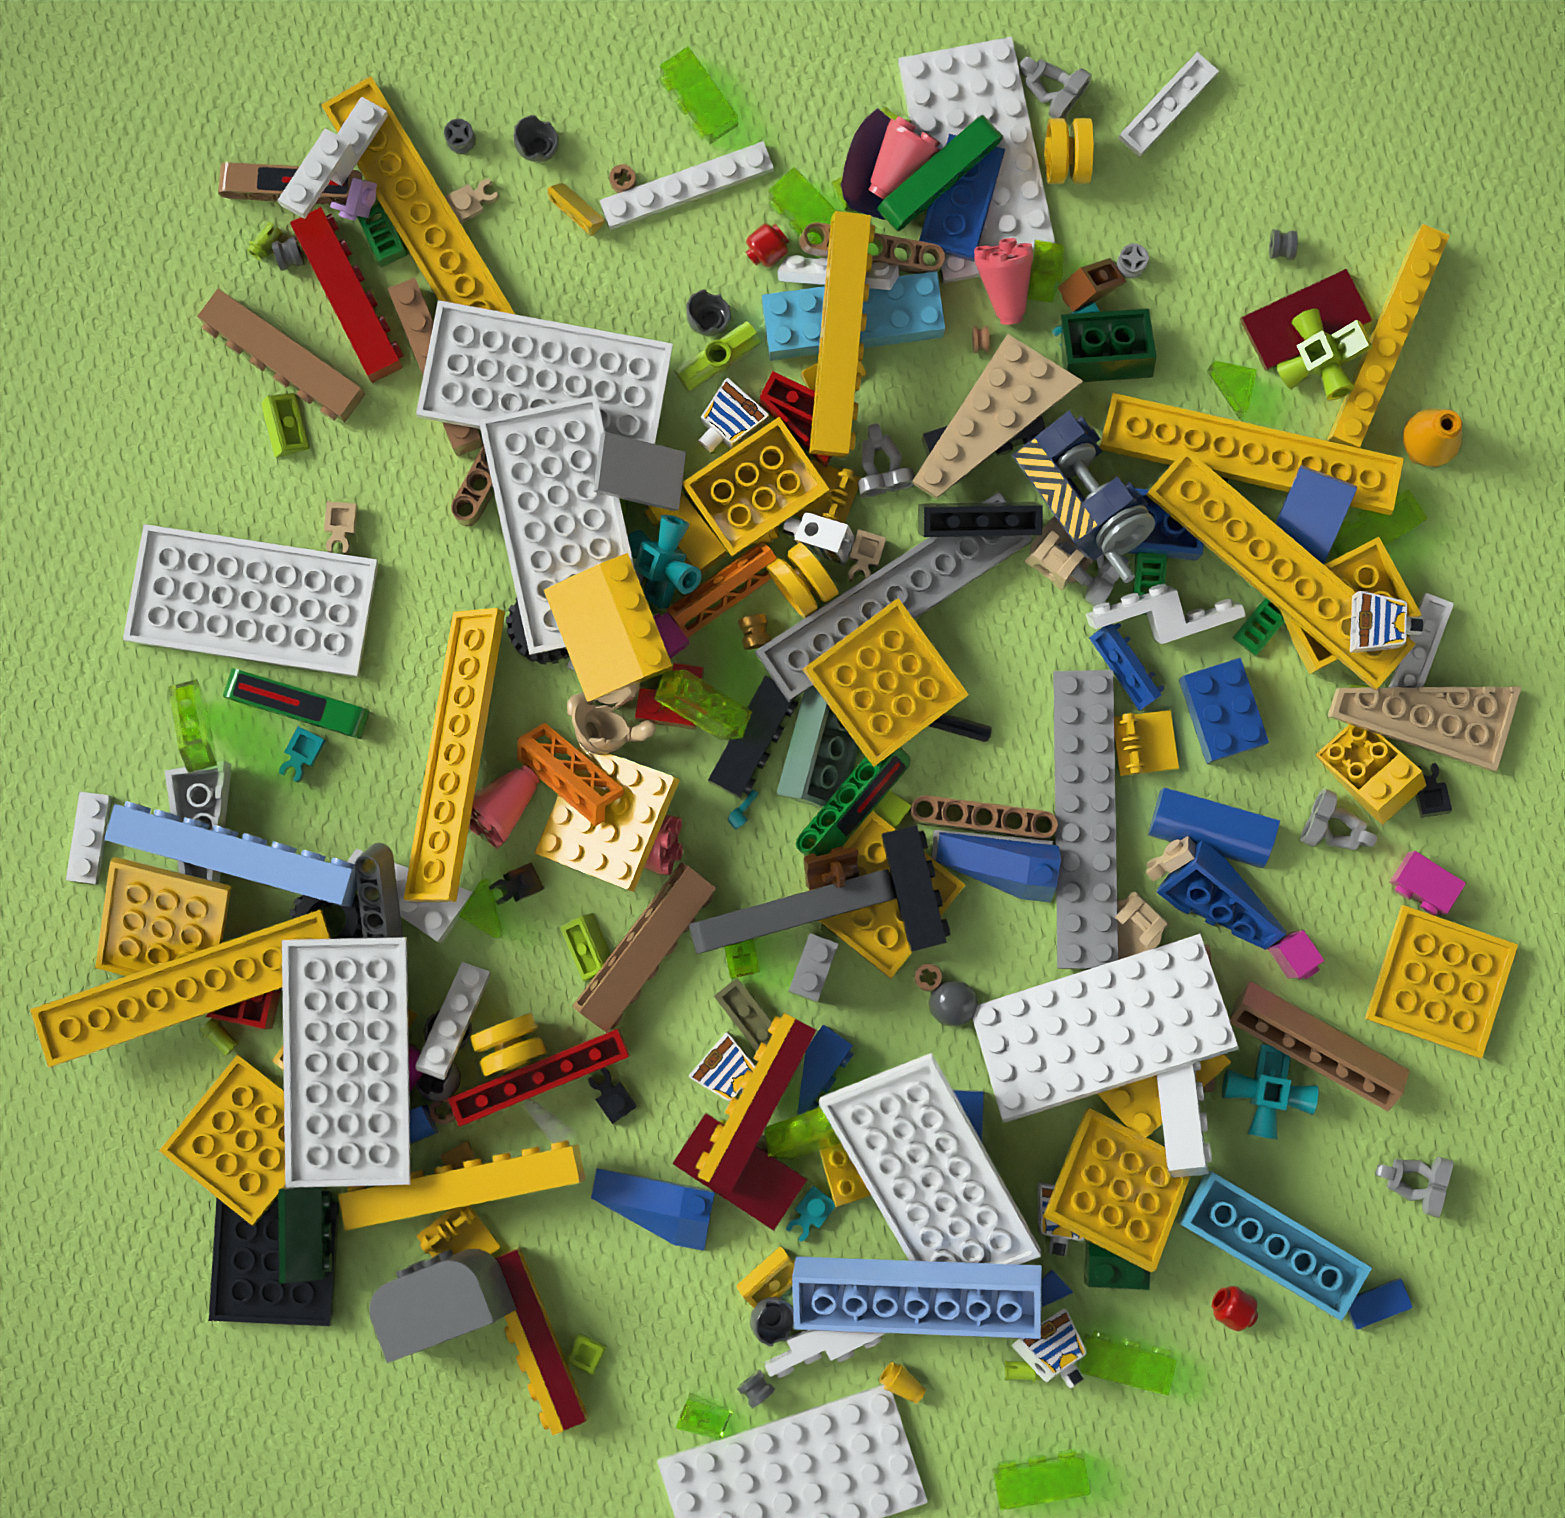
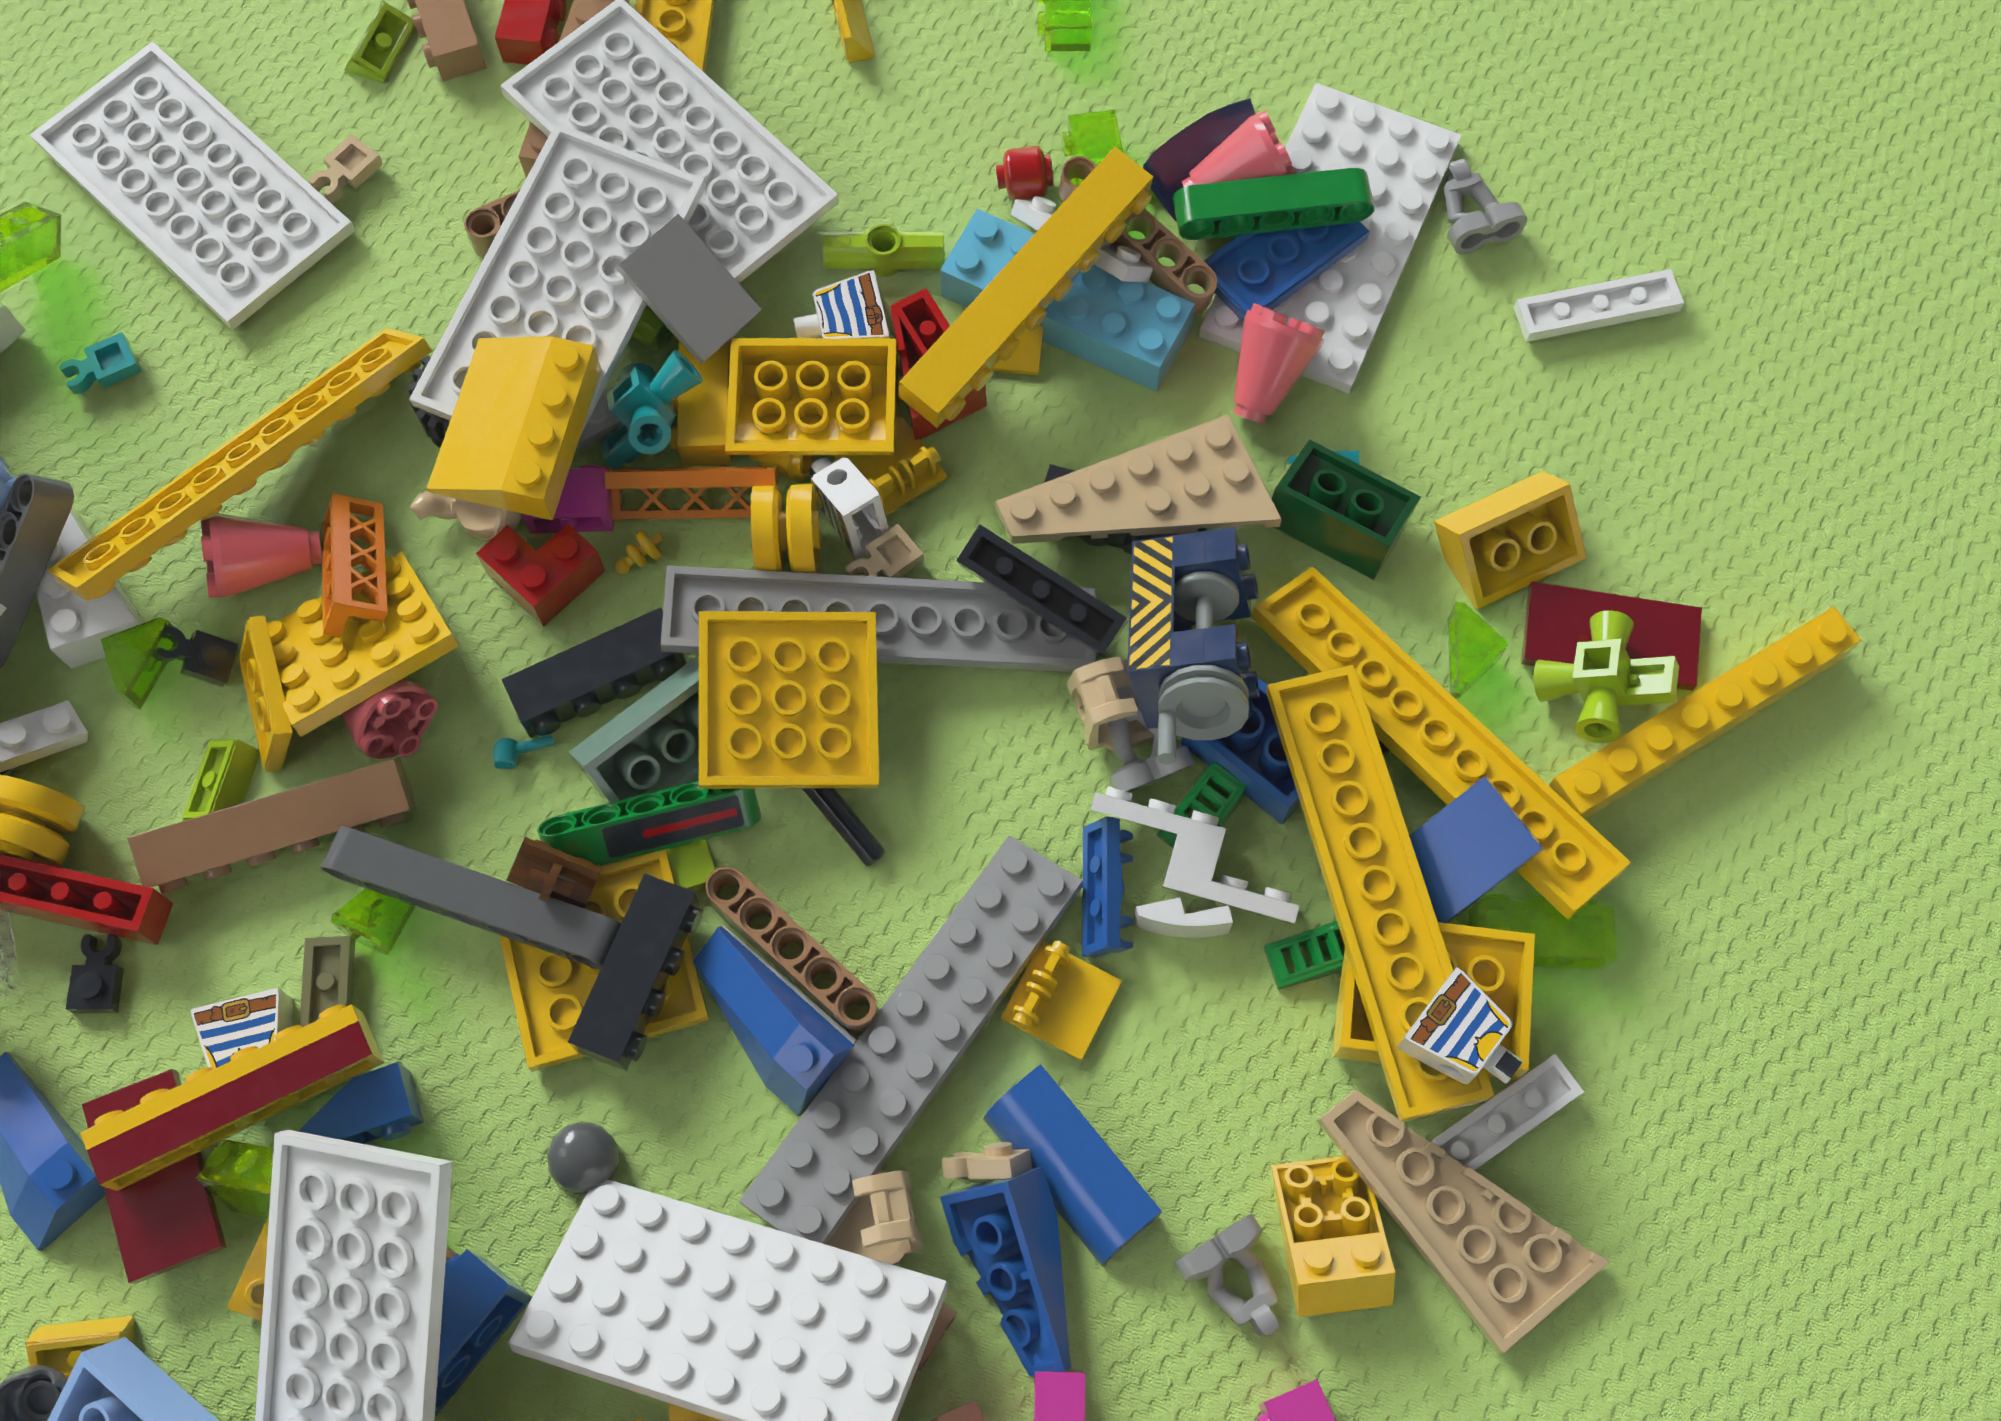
camera: 35 degrees right, 15 degrees down
beam [222,668,370,739] -> none
tan piece [572,704,656,755] -> none
white plate [599,142,773,230] -> none
medium nougat bush [609,164,636,193] -> none
clear neon green brick [654,669,752,740] -> none
dark grey hair [686,289,731,337] -> none
pearl gold wheel [738,614,772,650] -> none
teal plate [786,1185,835,1242] -> none
light grey brick [789,933,838,1002] -> none
light grey piece [858,424,915,498] -> none
medium nougat bush [914,964,942,991] -> none
medium nougat bush [972,326,989,353] -> none
clear neon green slope [1027,239,1064,303] -> none
yellow wheel [1044,118,1094,184] -> none
dark orange slope [1057,258,1126,312] -> none
light grey wheel [1117,243,1149,278] -> none
blue brick [1179,658,1269,764] -> none
dark grey wheel [1269,229,1298,260] -> none
light orange cone [1403,408,1462,467] -> none
black plate [1415,763,1452,818] -> none
none -> yellow tile [238,616,293,772]
none -> yellow hair [615,530,664,574]
none -> white slope [1134,897,1233,938]
none -> yellow slope [1434,471,1587,609]

